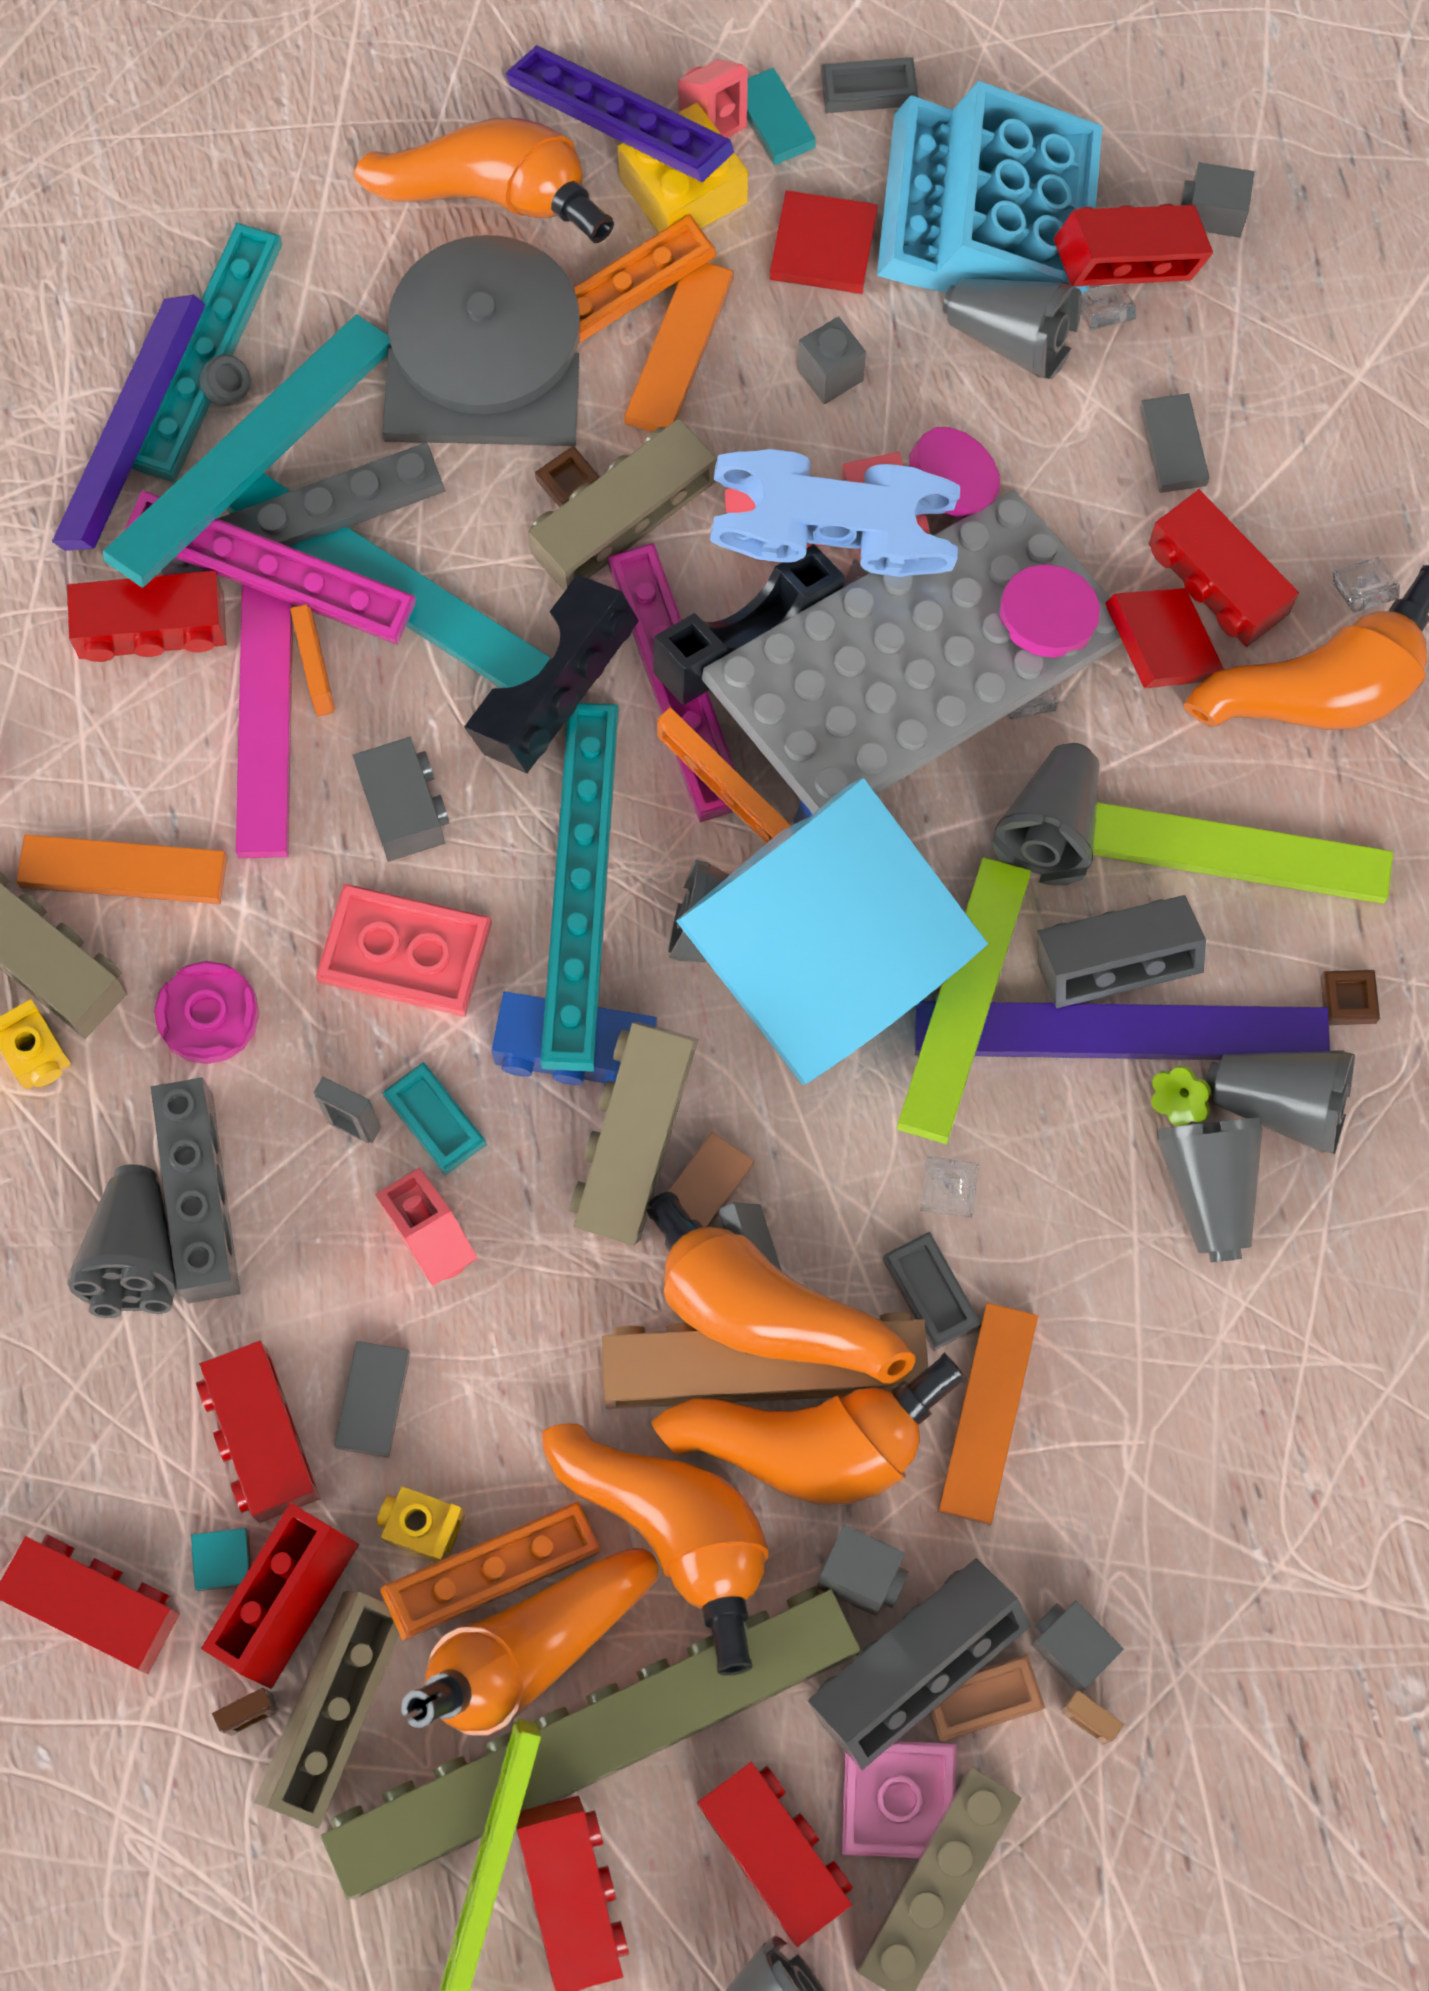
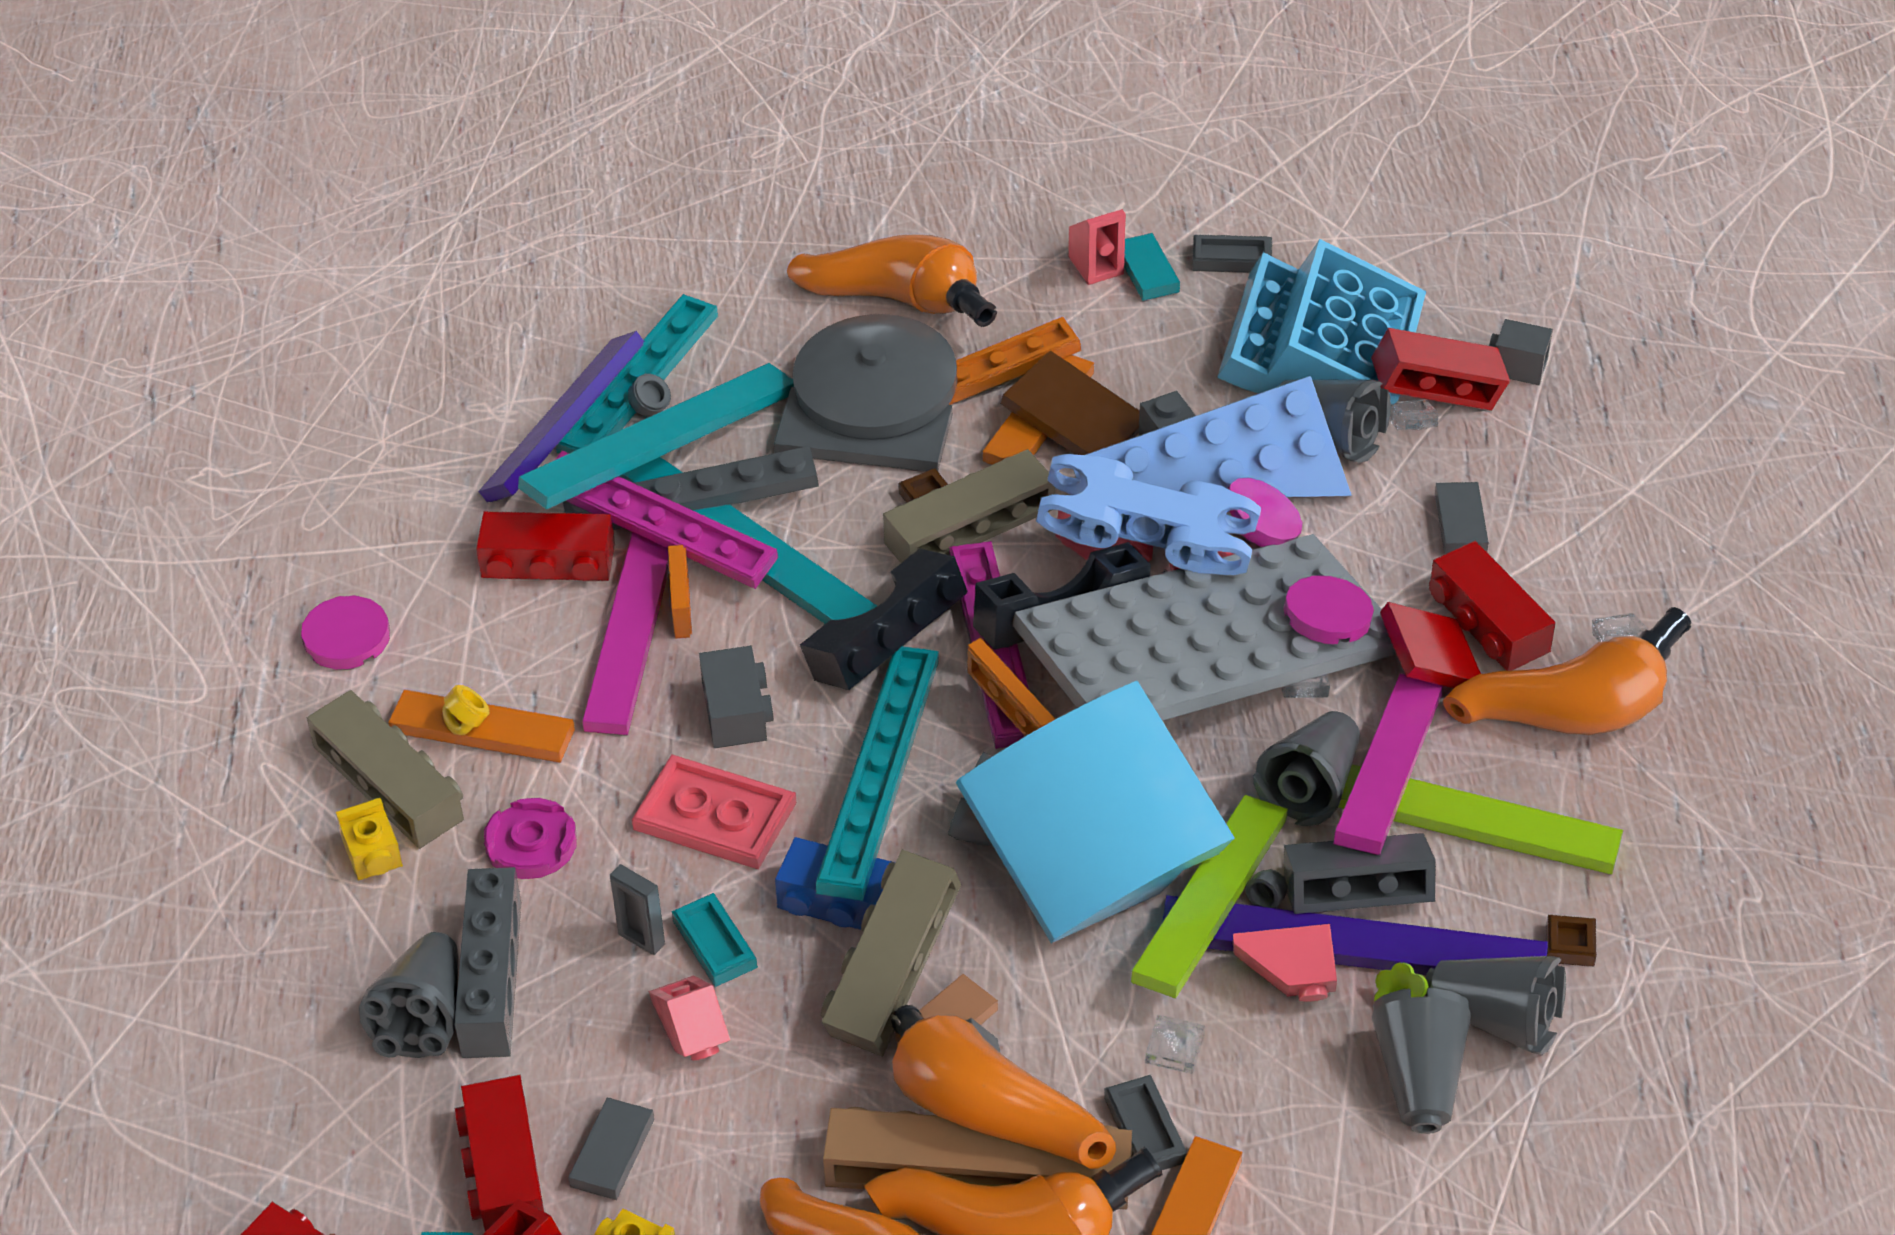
camera: 10 degrees right, 25 degrees down
dark purple tile [505,45,734,182] -> none
yellow brick [618,102,748,233] -> none
red tile [770,190,878,294] -> none
none -> yellow tile [442,685,489,736]
none -> reddish brown tile [1000,350,1140,455]
none -> light blue wing [1073,376,1352,497]
none -> coral slope [1233,924,1337,1002]
none -> dark grey hinge [1246,869,1288,908]
none -> dark pink tile [1333,673,1443,855]

